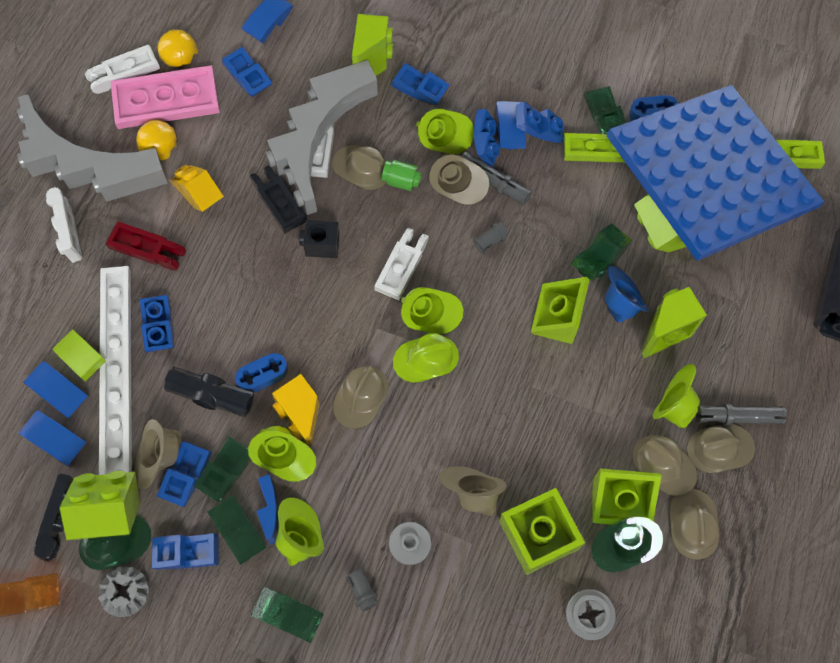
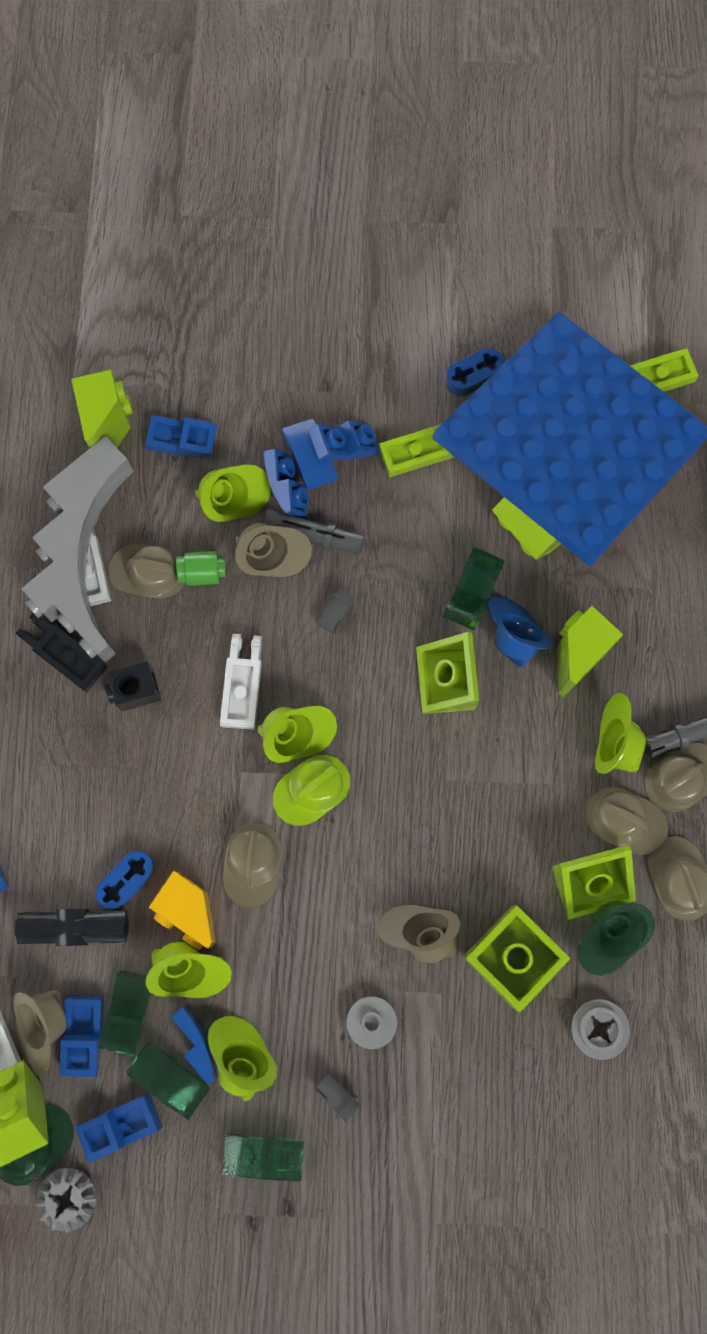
camera: 15 degrees left, 10 degrees up
clear green slope [584,86,626,134] -> none

